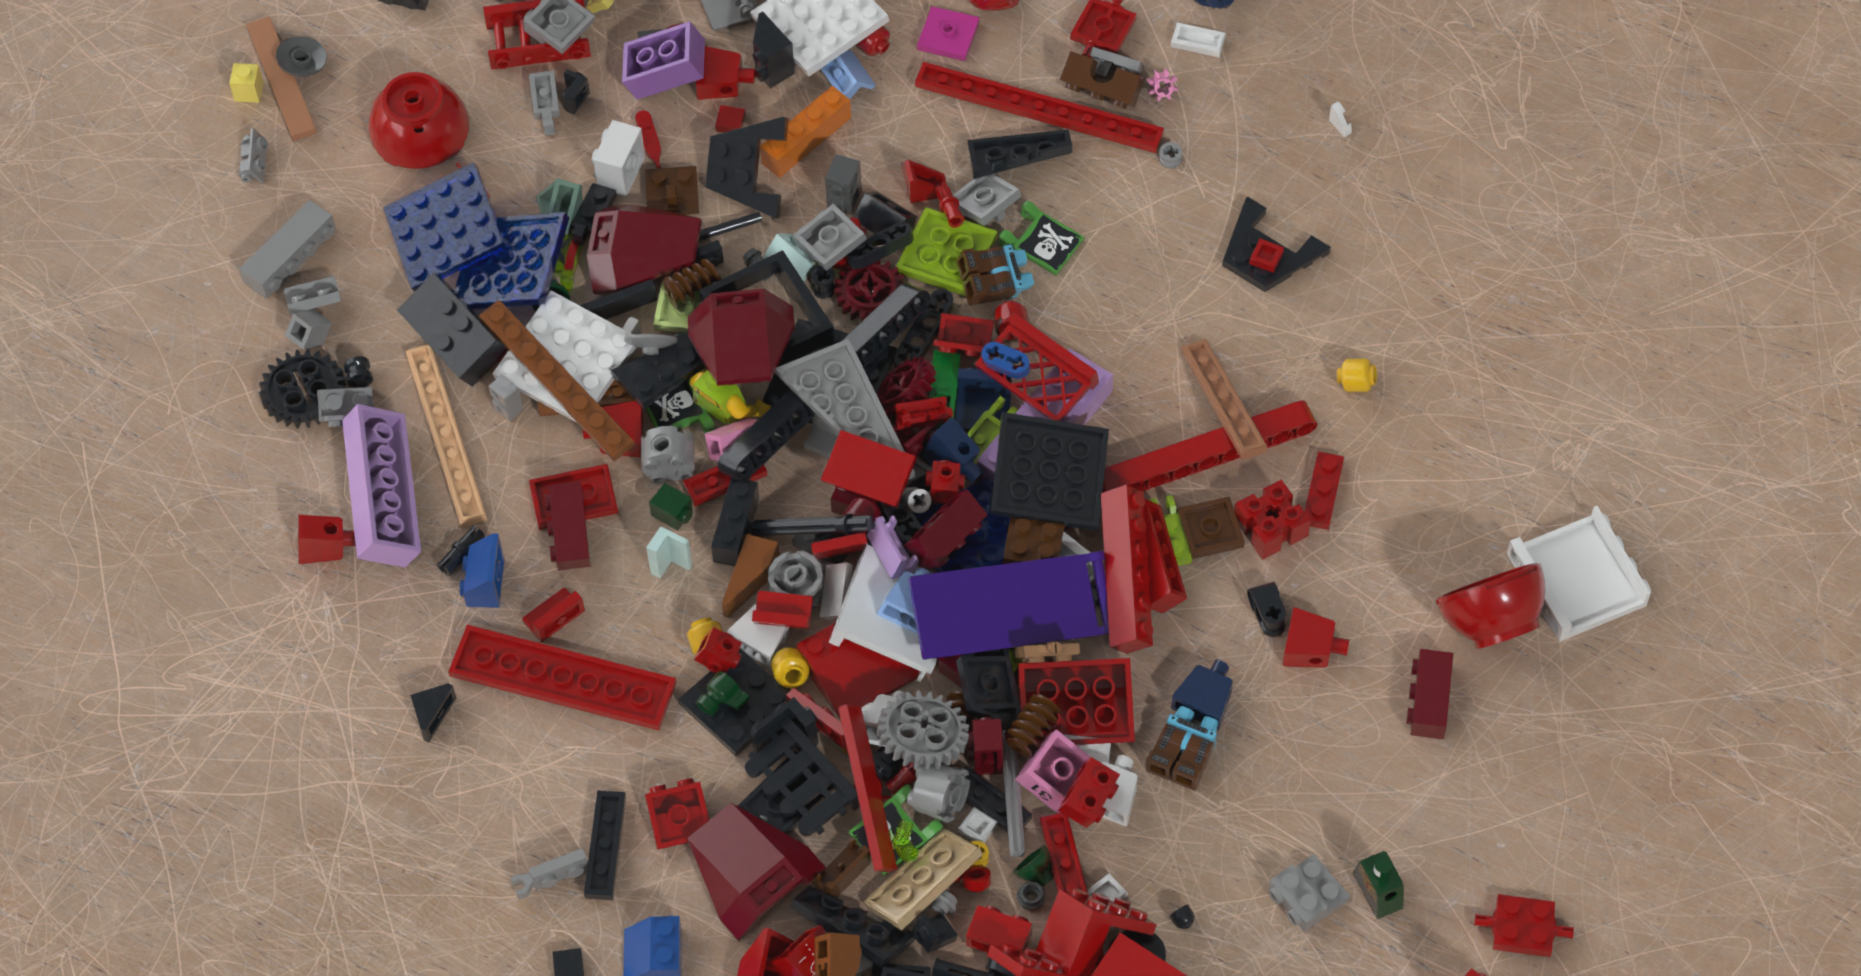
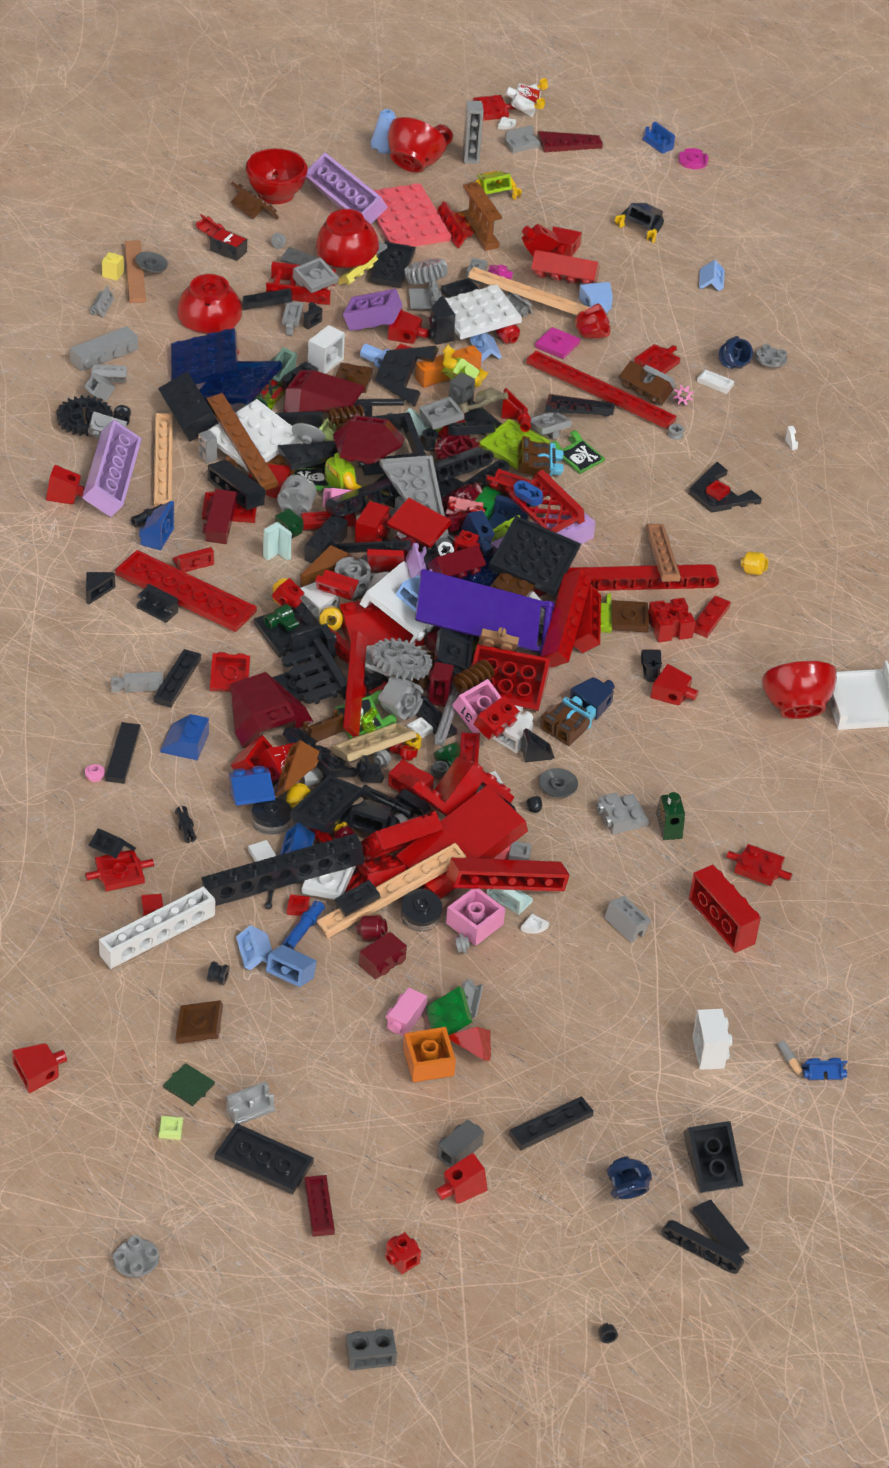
camera: 10 degrees right, 15 degrees down
red piece [635,110,662,168] -> none
dark red brick [1406,649,1454,740] -> none
none -> black hinge [137,584,178,623]
none -> black brick [207,460,266,510]
none -> black tile [243,288,292,310]
none -> red brick [355,501,391,553]
none -> light blue piece [360,343,390,369]
none -> torso [442,344,489,388]
none -> dark tan piece [458,387,508,413]
none -> black slope [521,728,555,763]
none -> dark grey dish [539,768,578,798]

